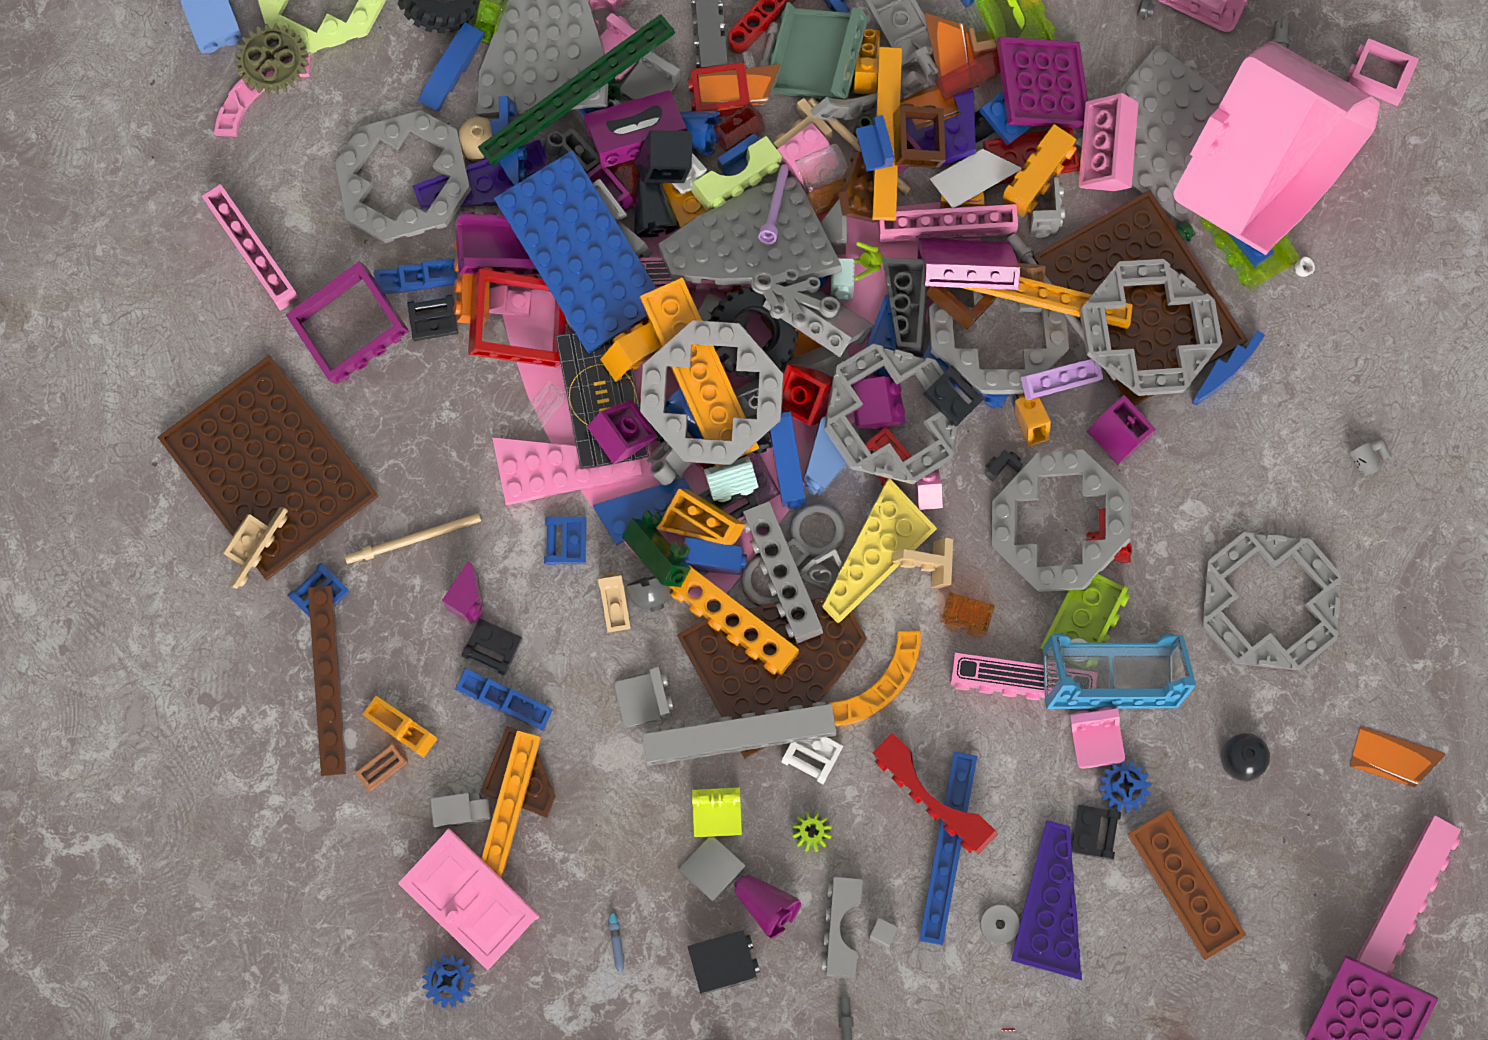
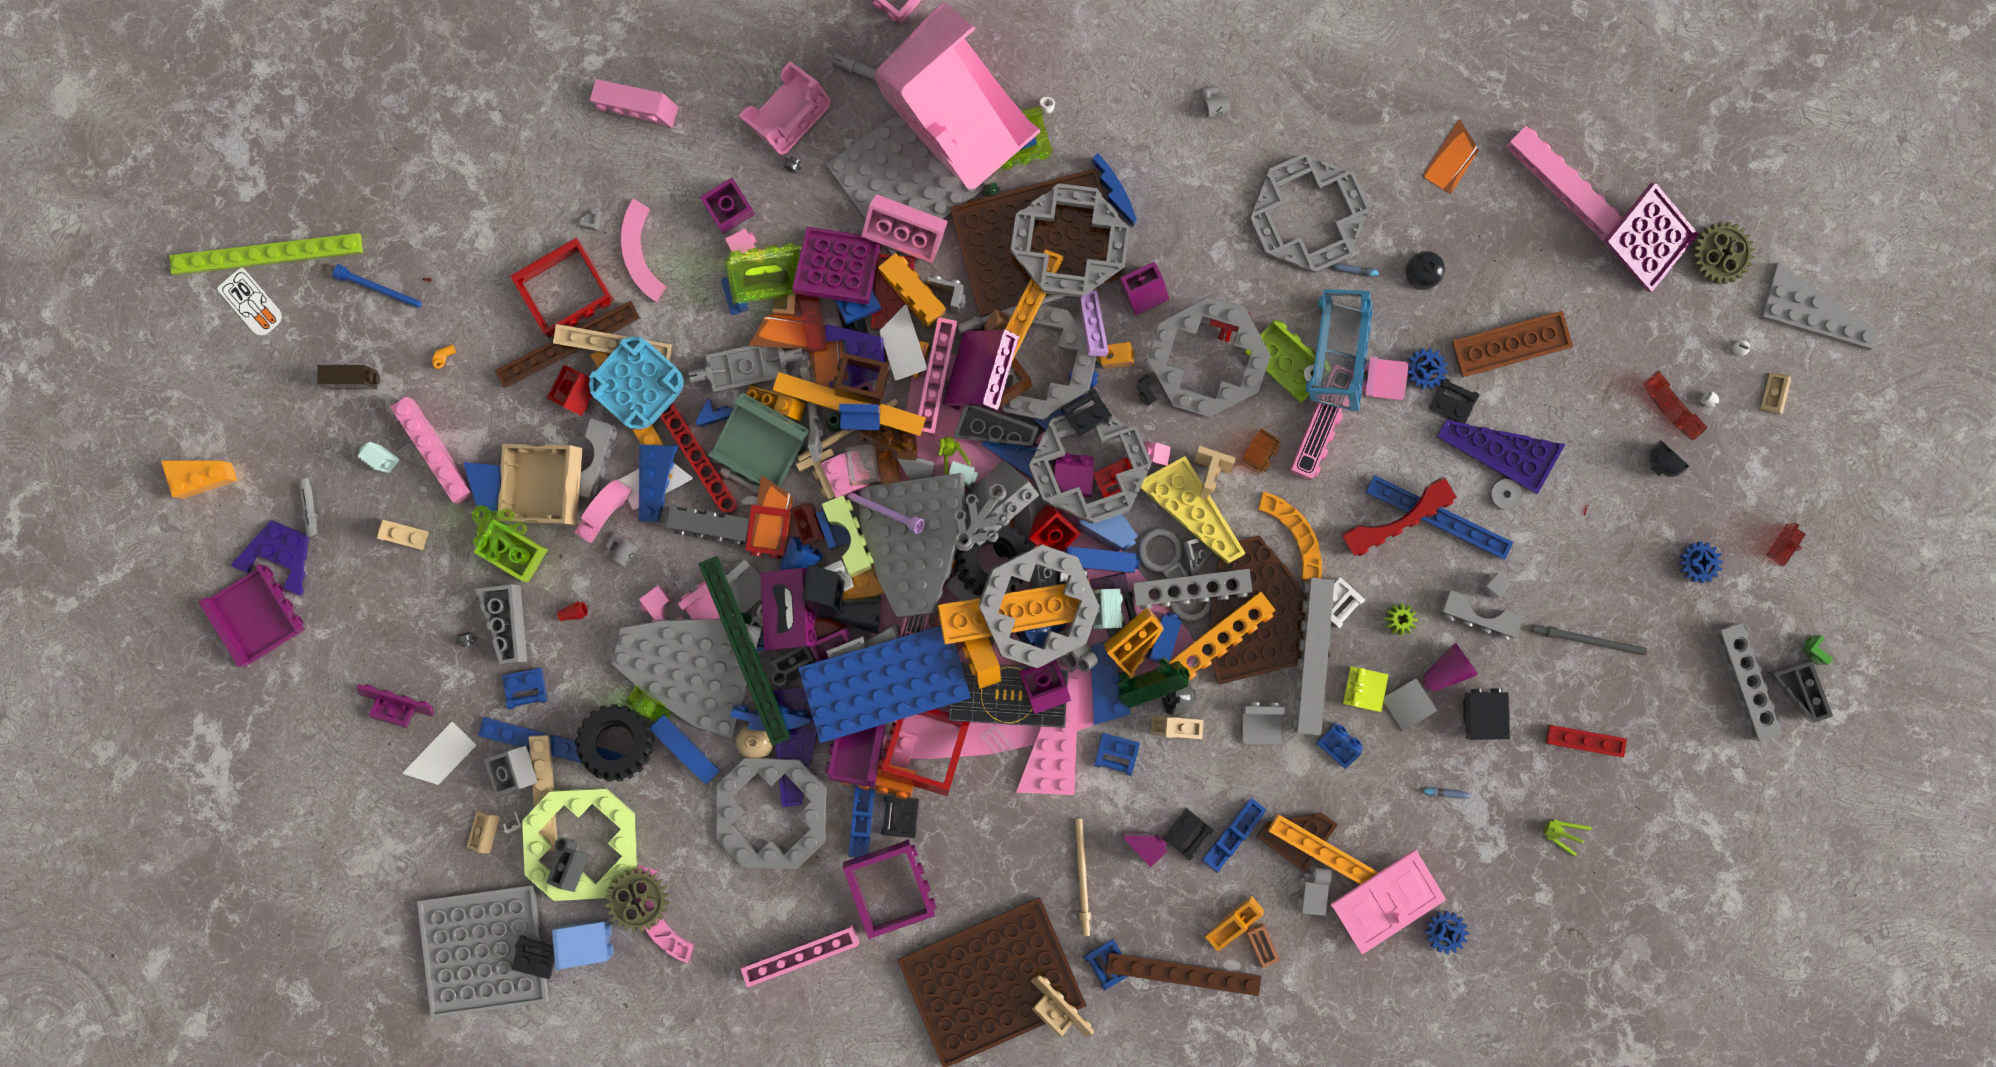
camera: 80 degrees left, 10 degrees up
none -> blue bracket [1316,722,1363,769]
none -> sand blue piece [1333,264,1379,277]

